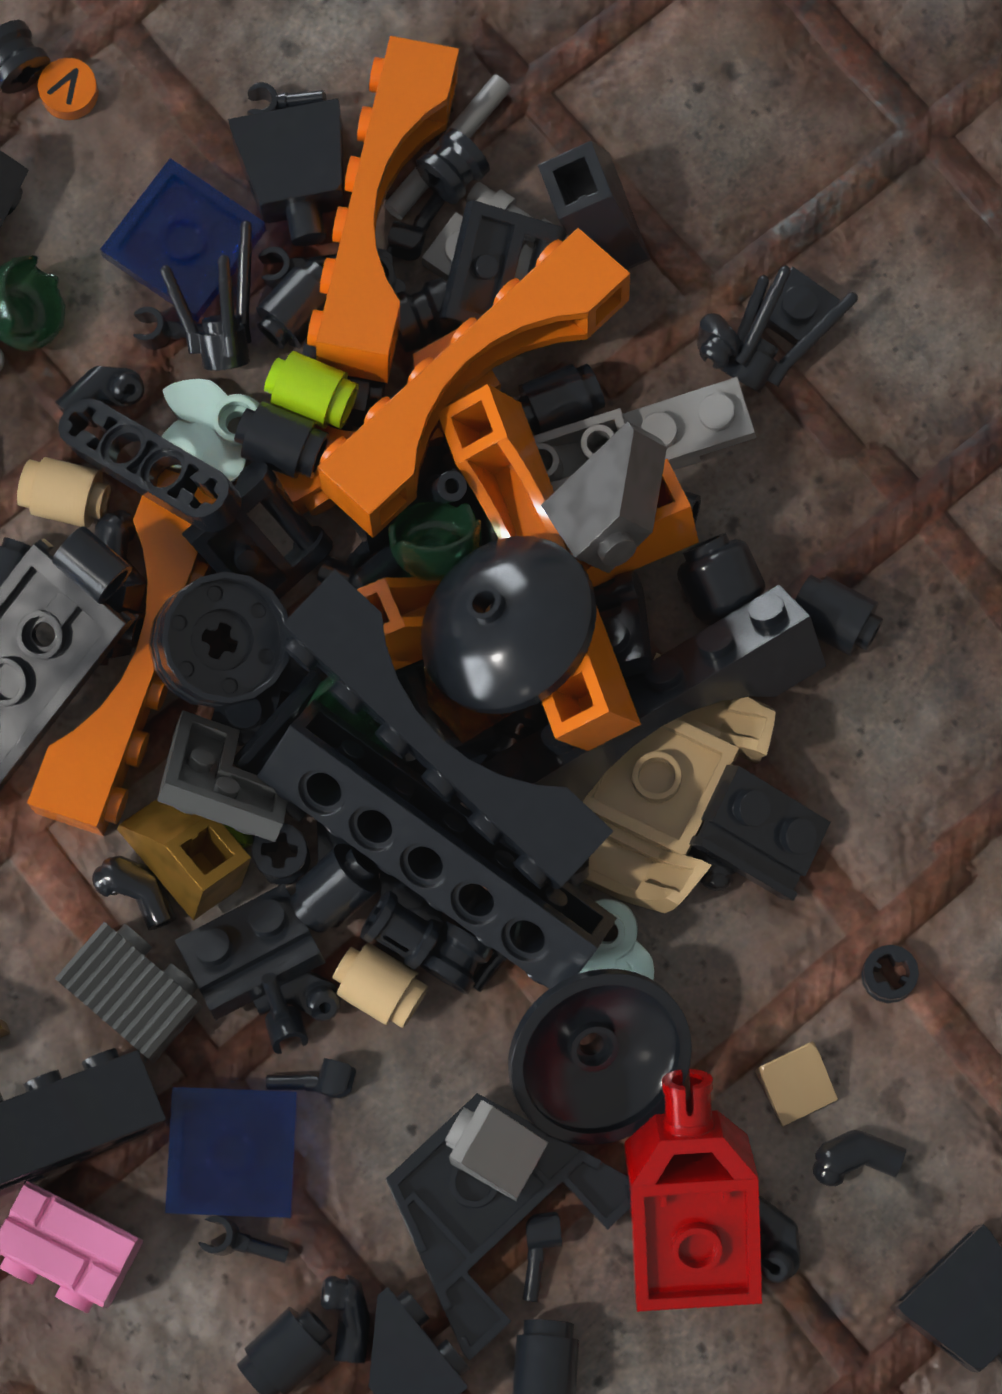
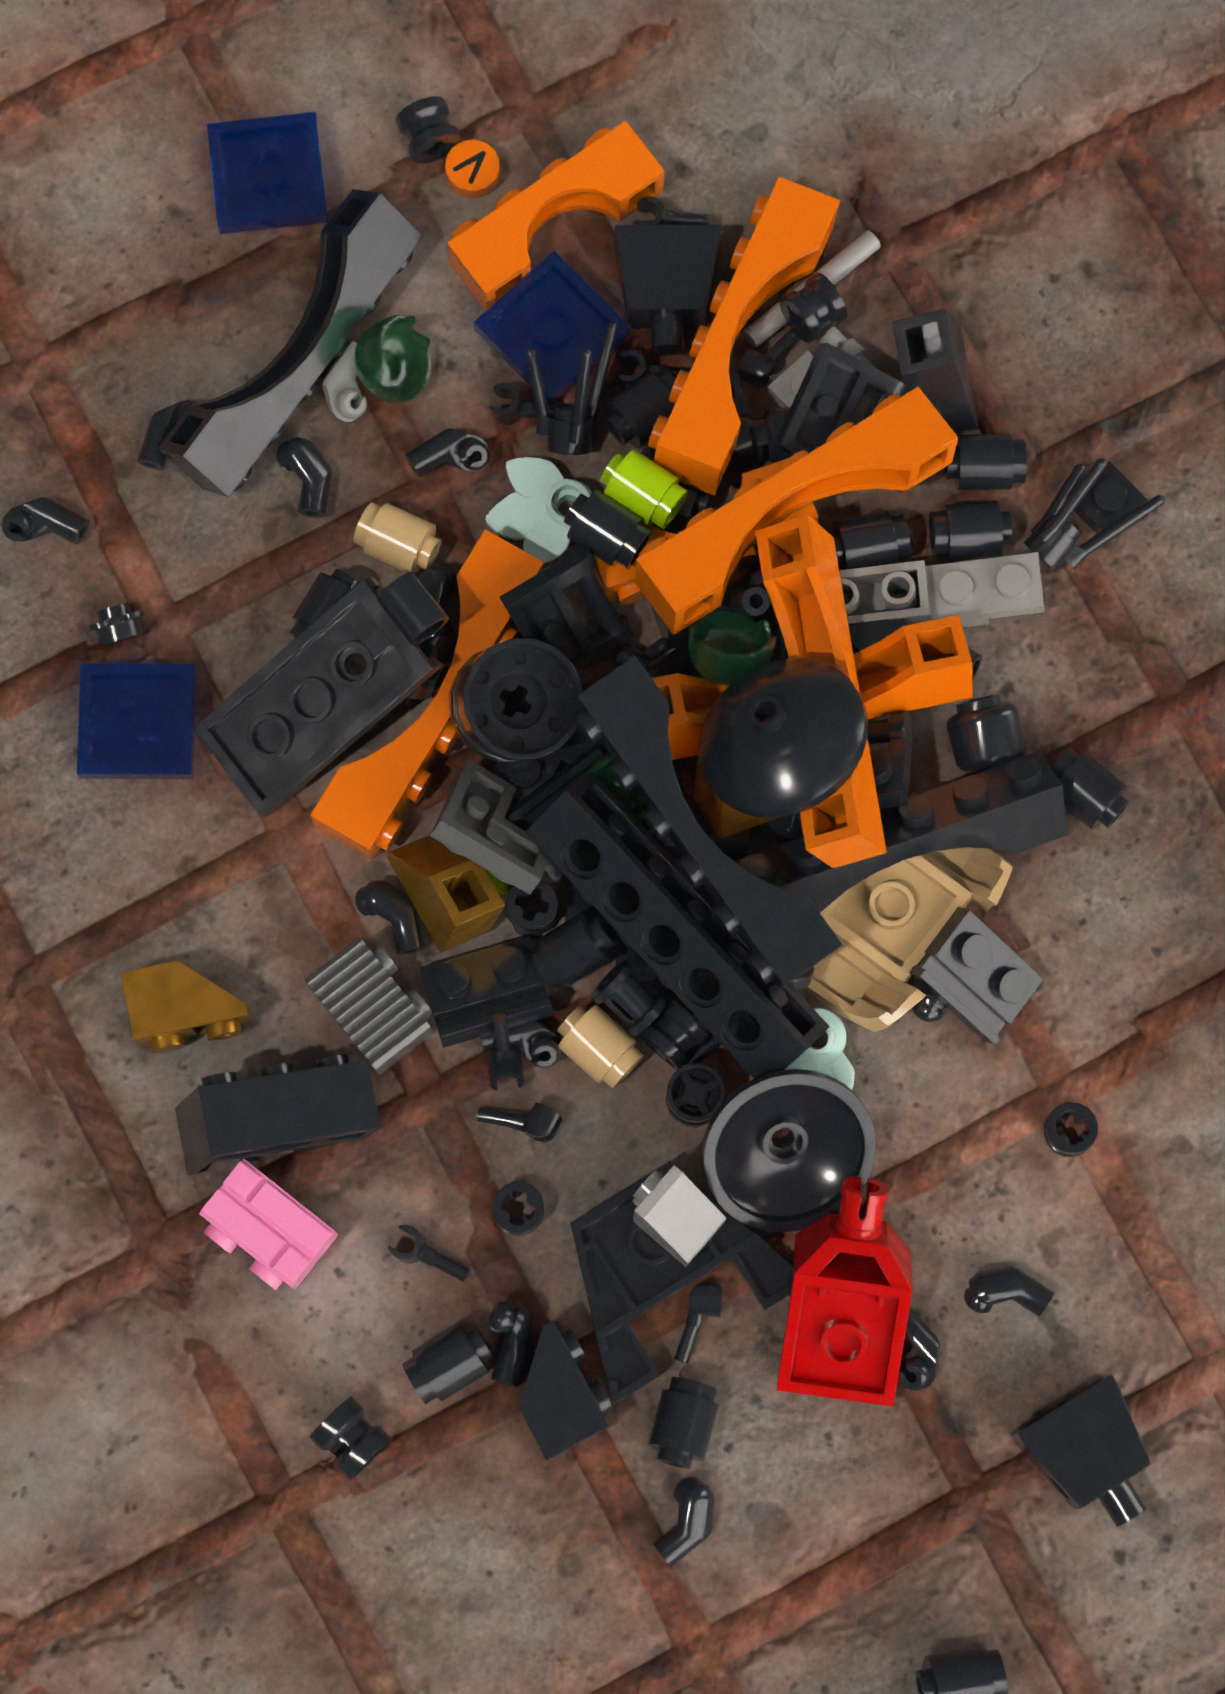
camera: 10 degrees right, 0 degrees up
black beam [58,398,242,532] -> none
clear blue plate [165,1087,298,1219] -> none
flat silver slope [541,421,667,573] -> none
black arm [697,313,741,369] -> none
tan slope [755,1041,838,1127] -> none
none -> orange arch [447,120,665,313]
none -> black bush [492,1182,544,1236]
none -> black wheel [665,1063,725,1128]
none -> black brick [929,501,1012,561]
none -> black brick [944,434,1027,491]

